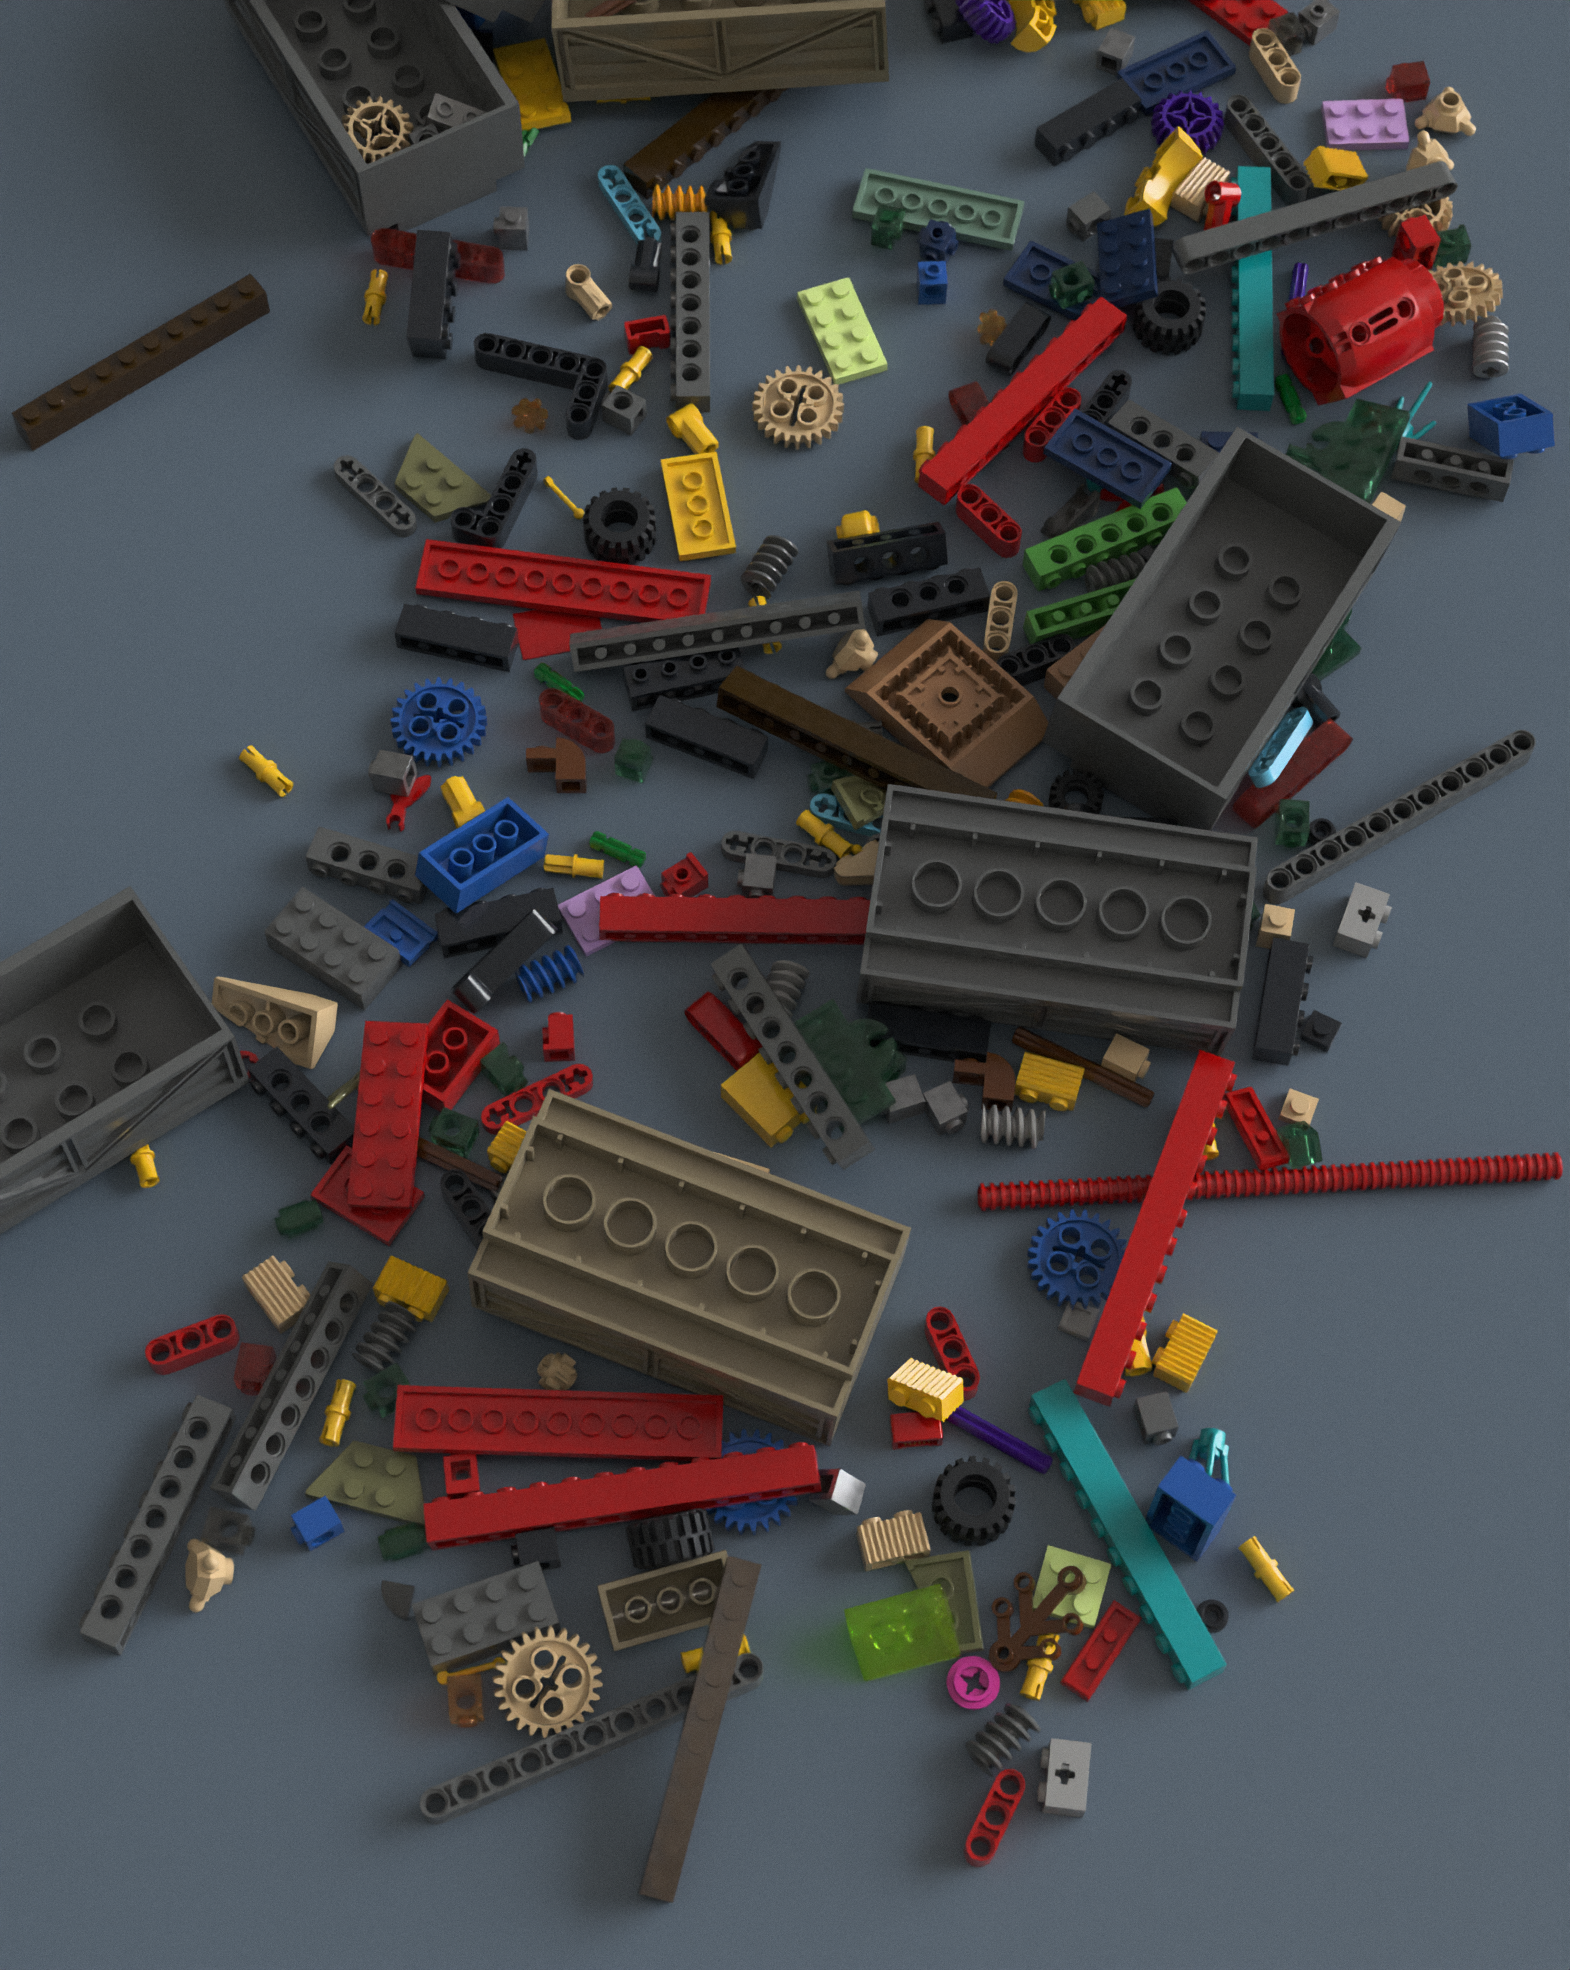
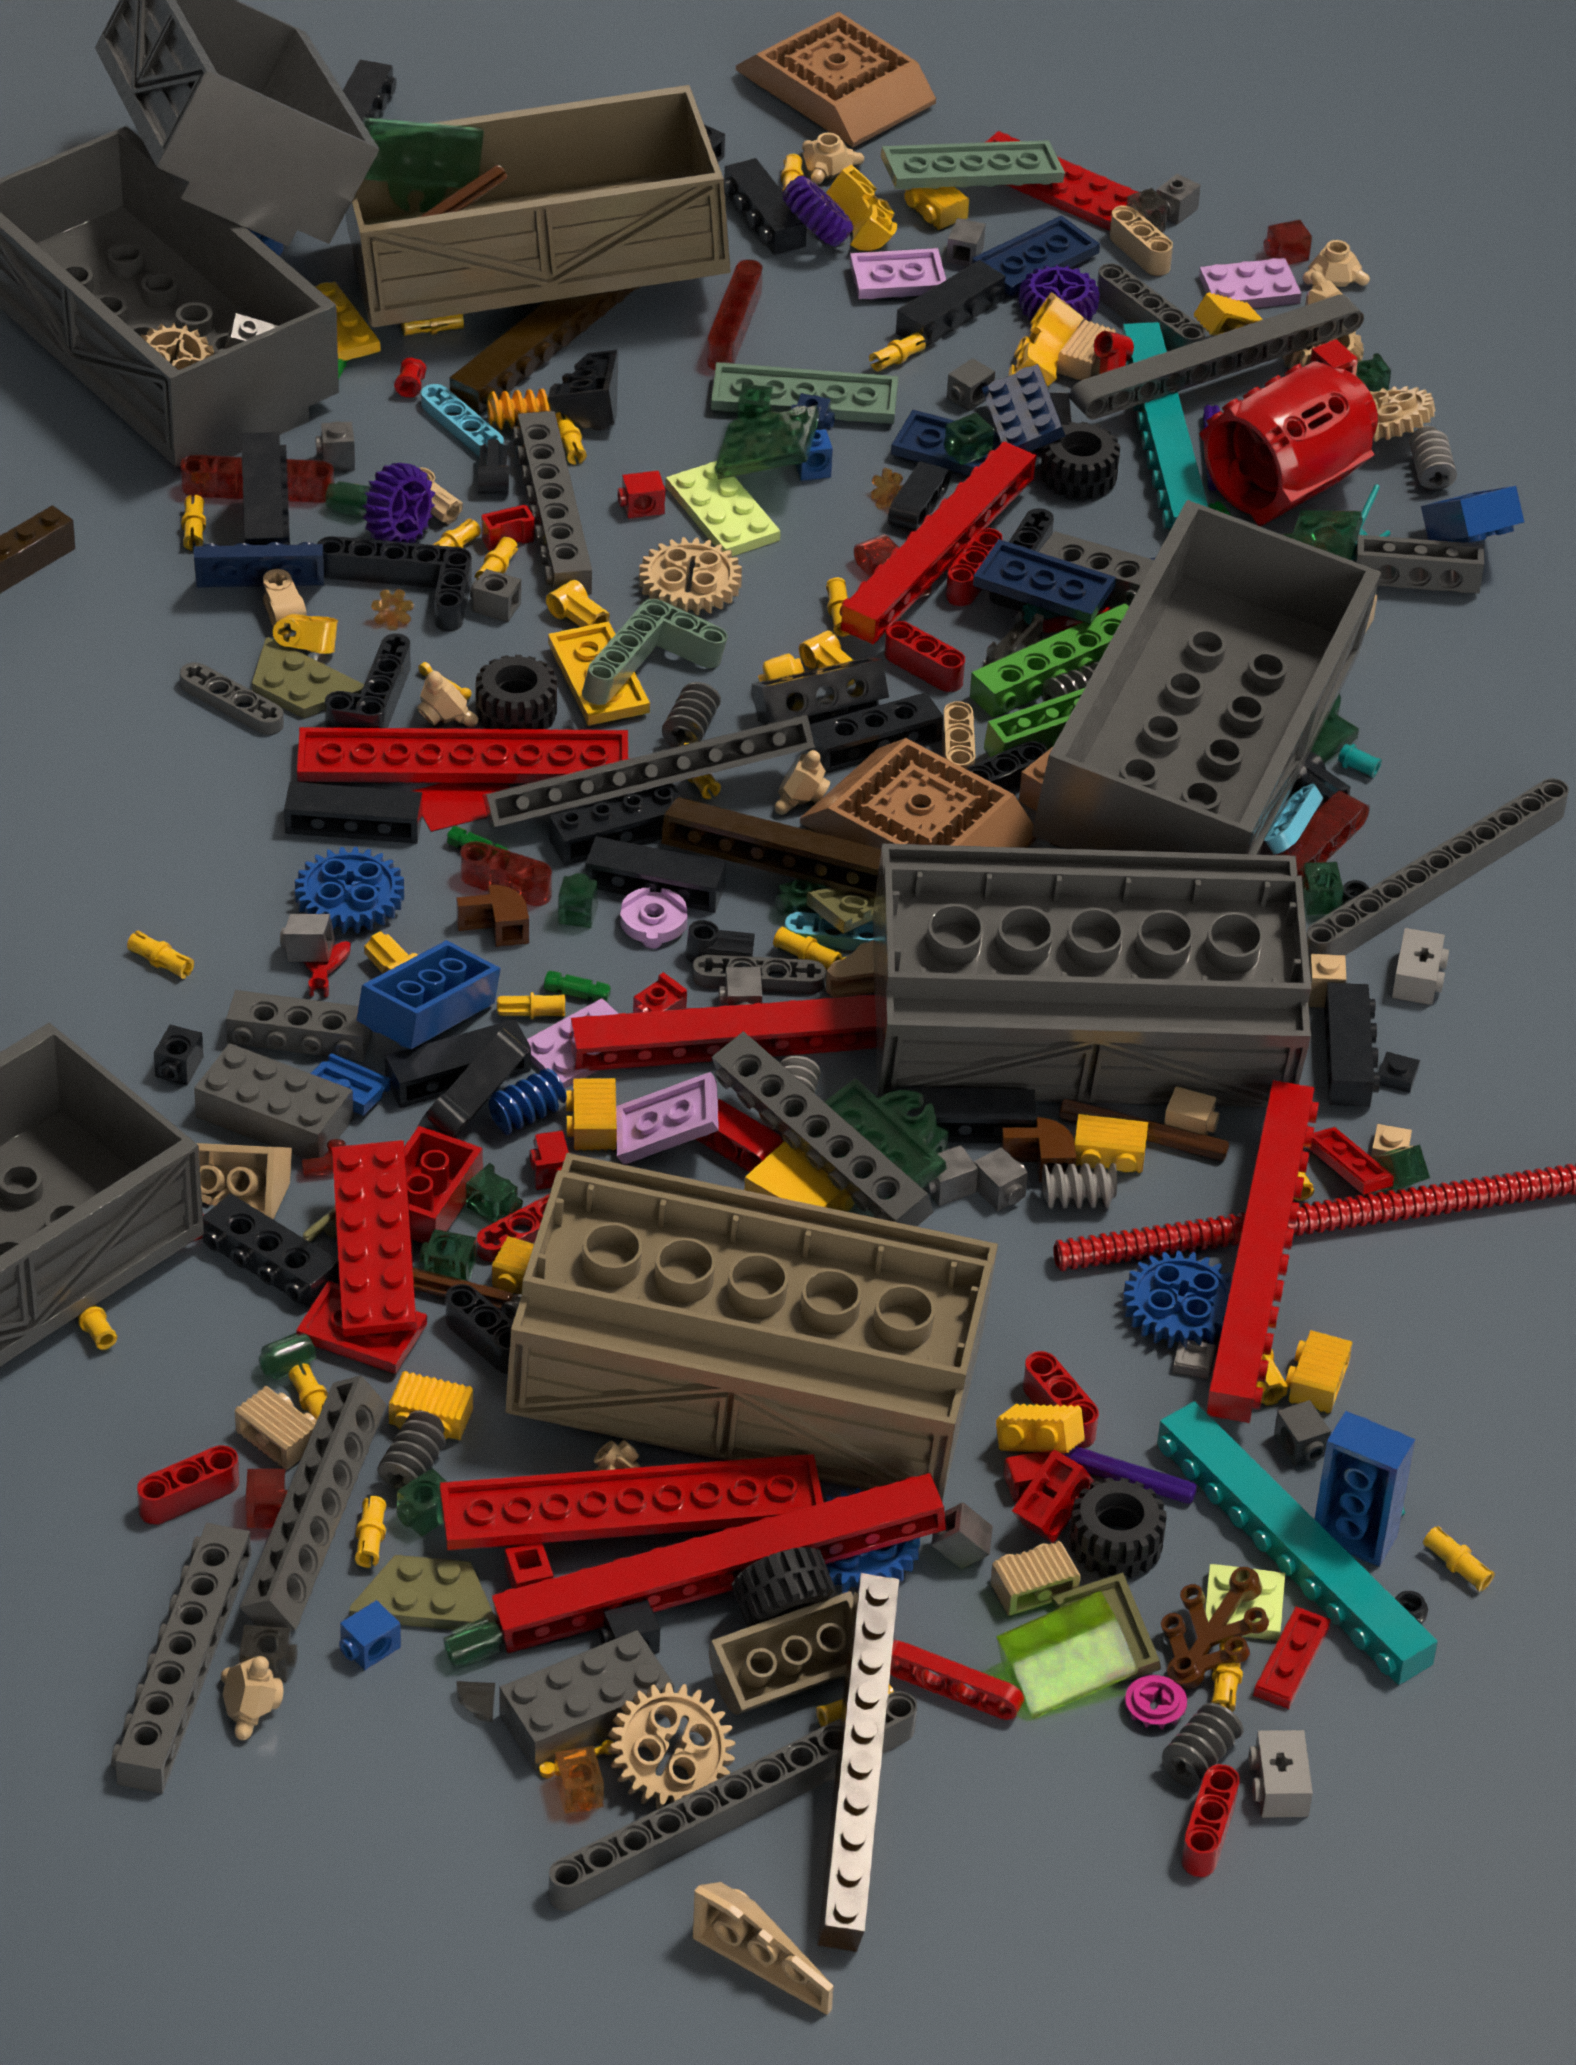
camera: 10 degrees left, 20 degrees down
none -> black brick [154,1024,204,1085]
none -> dark blue plate [194,542,324,588]
none -> tan piece [263,569,307,627]
none -> yellow piece [273,614,338,654]
none -> yellow pin [288,1363,328,1420]
none -> clear red arm [302,1139,346,1177]
none -> clear green brick [326,481,370,517]
none -> dark purple gear [362,462,435,543]
none -> red bush [394,357,427,398]
none -> tan rock [416,671,478,727]
none -> yellow pin [432,518,481,548]
none -> yellow brick [566,1078,617,1151]
none -> sand green beam [582,599,728,705]
none -> lavender plate [616,1072,719,1165]
none -> red brick [617,470,666,519]
none -> lavender plate [620,887,688,948]
none -> black piece [685,920,755,963]
none -> tan wedge [693,1882,833,2015]
none -> clear red beam [707,259,763,370]
none -> clear green plate [715,406,820,479]
none -> yellow piece [798,630,855,688]
none -> lavender plate [850,248,946,299]
none -> yellow pin [869,332,926,372]
none -> red beam [890,1640,1024,1720]
none -> red brick [1012,1449,1095,1544]
none -> teal pin [1338,744,1382,778]

